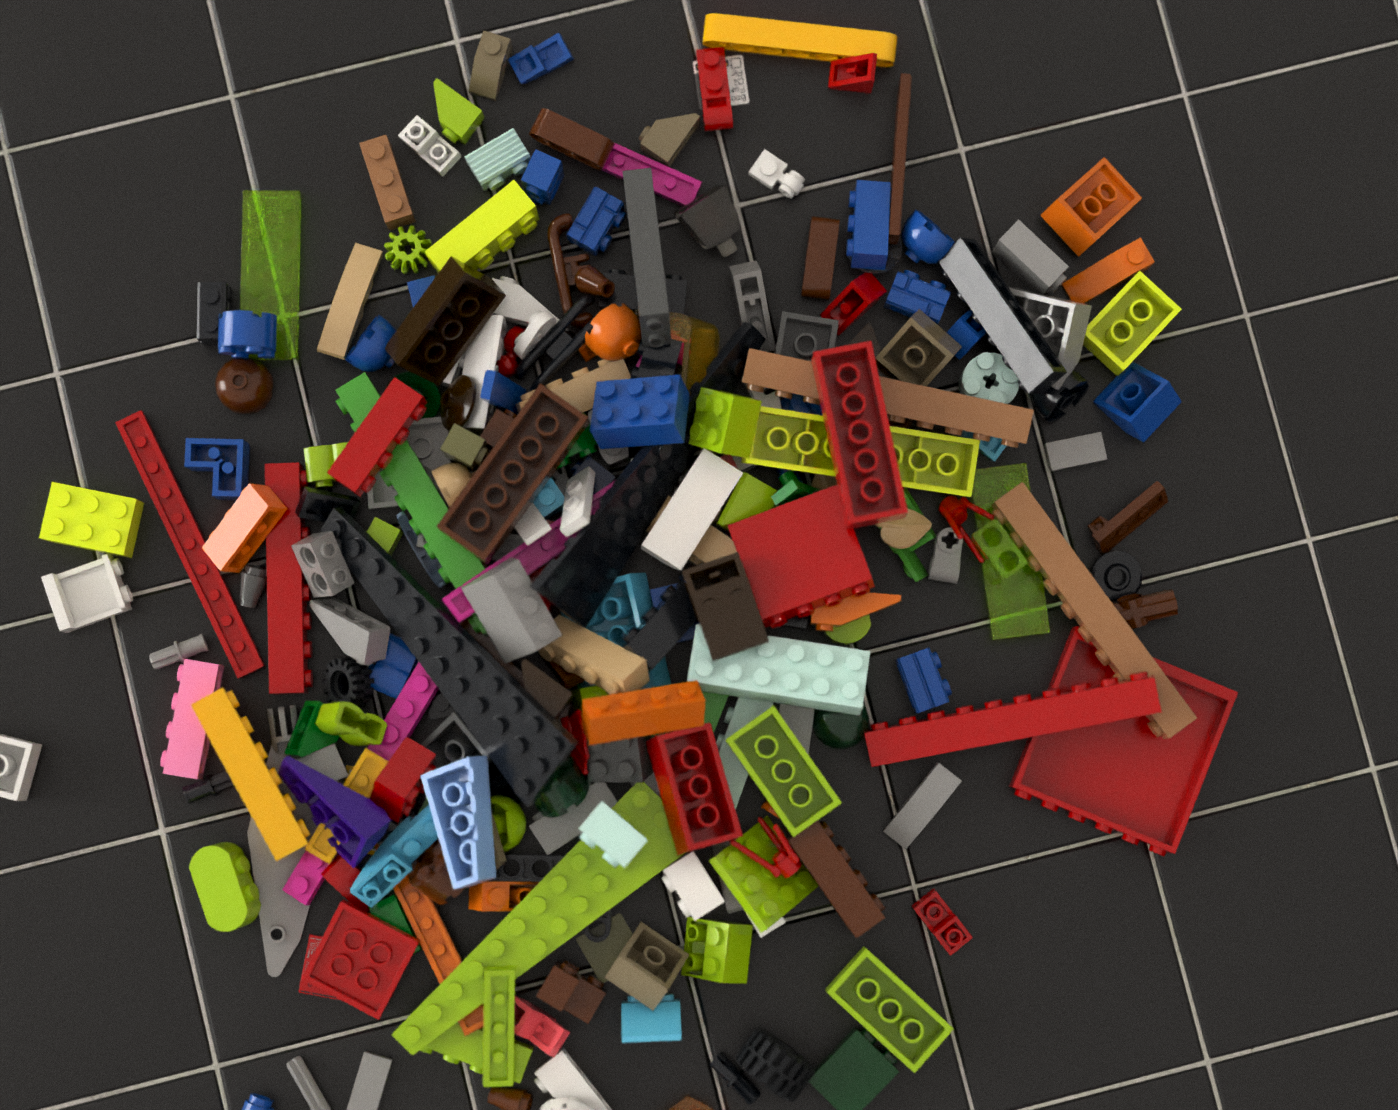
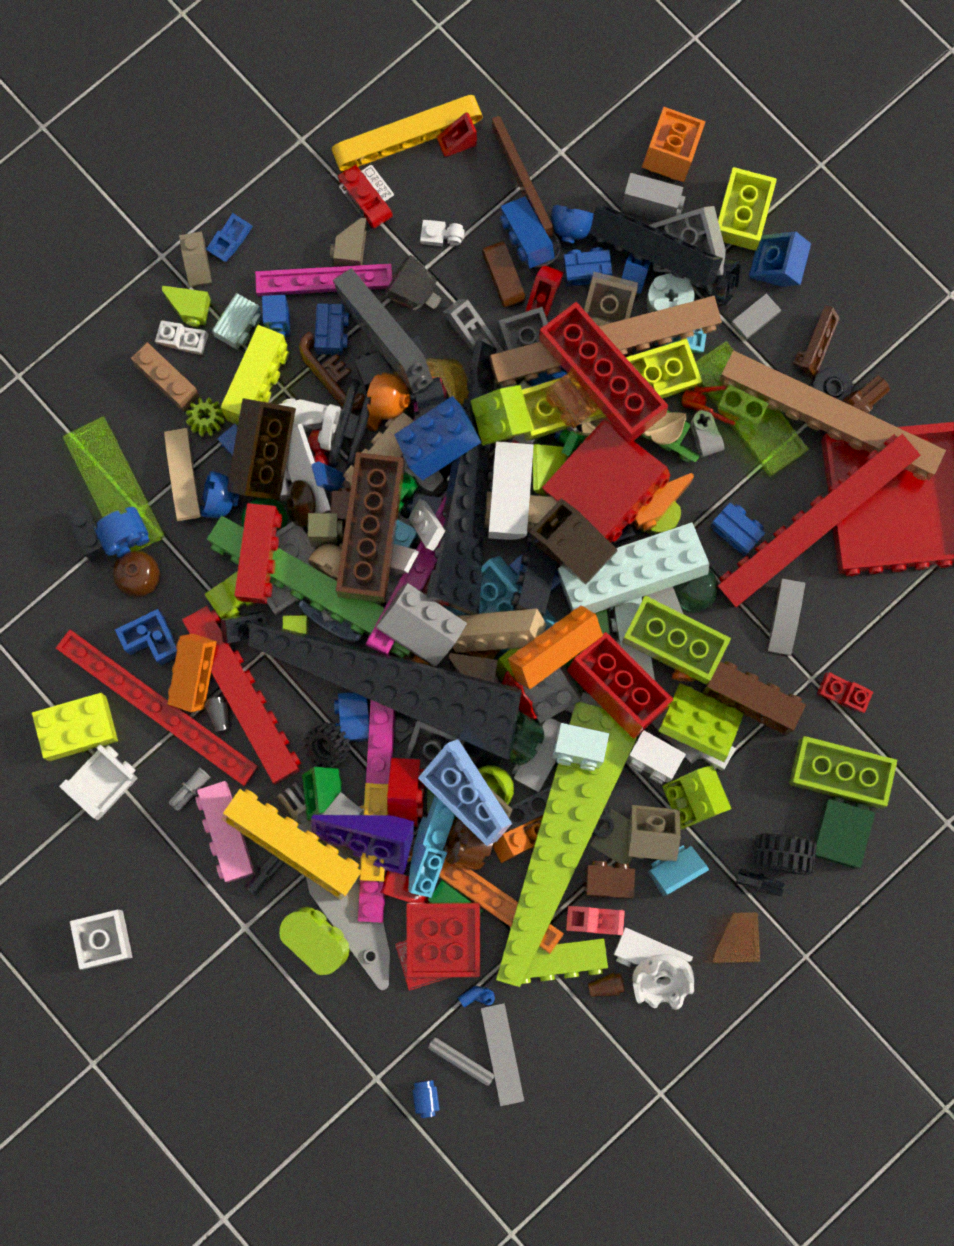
camera: 25 degrees left, 5 degrees down
light grey brick [291,531,354,598] -> none
light grey slope [309,596,391,665] -> none
lime brick [315,702,387,746] -> none
lime plate [483,967,515,1087] -> none
reddish brown beam [529,108,615,170] -> none
reddish brown cone [575,266,615,298] -> none
red plant [730,817,802,879] -> none
orange slope [1061,238,1155,304] -> none
none -> blue arm [458,986,495,1008]
none -> clear orange brick [545,372,599,429]

